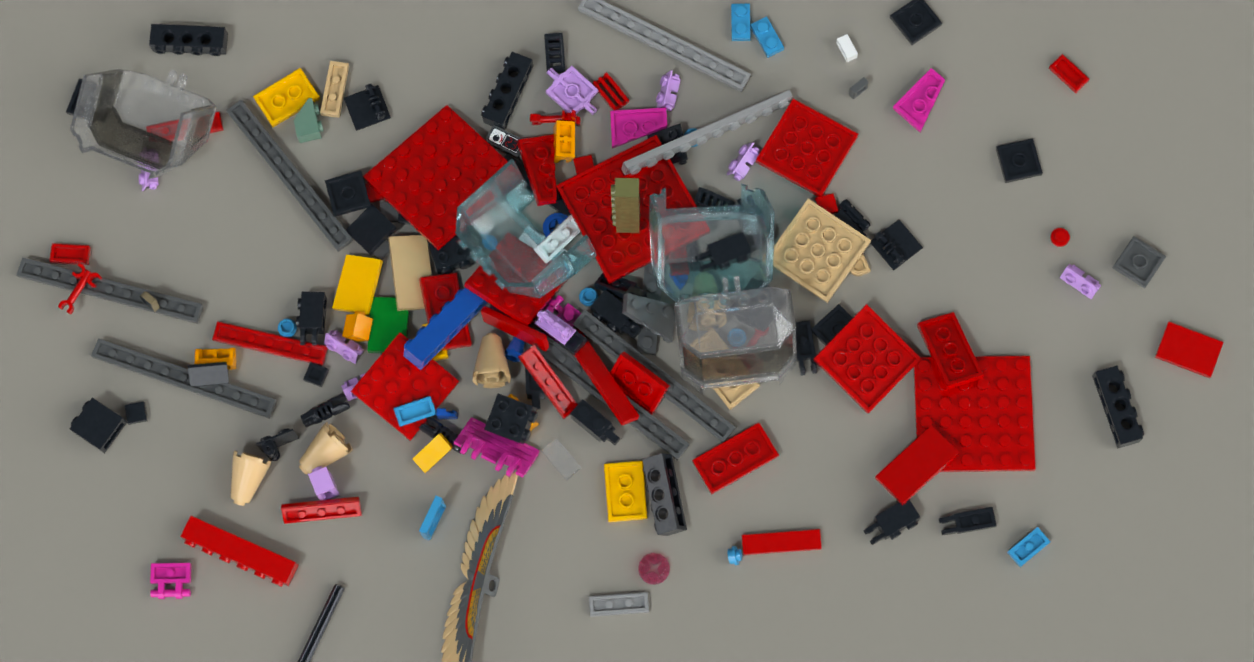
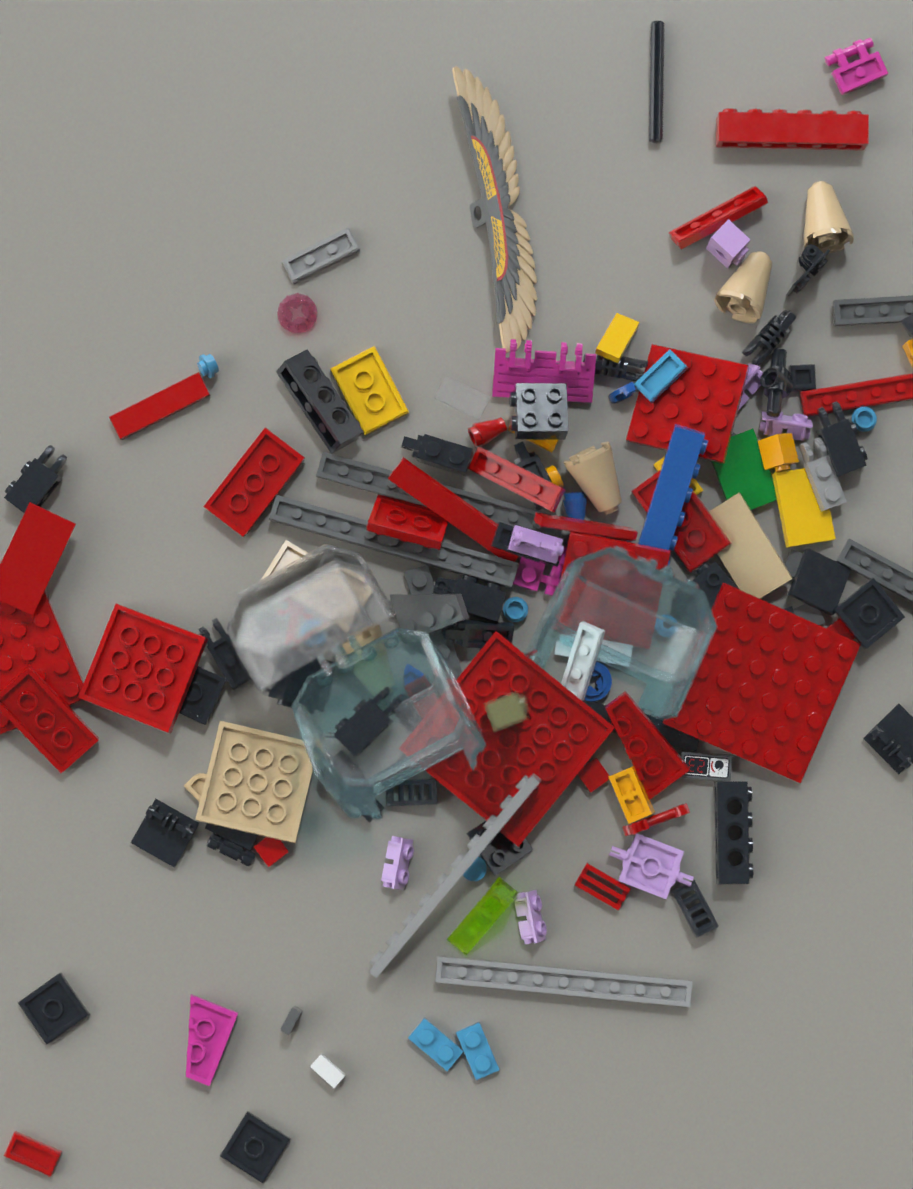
camera: 150 degrees right, 10 degrees up
dark azure tile [419,496,446,540] -> none
dark pink wing [610,108,667,149] -> none
red plate [756,99,859,197] -> none
none -> clear neon green slope [447,877,518,955]
none -> red cone [468,417,507,447]
none -> light orange tile [545,465,564,488]
none -> black axle [760,348,793,418]
none -> light grey hinge [800,437,847,511]

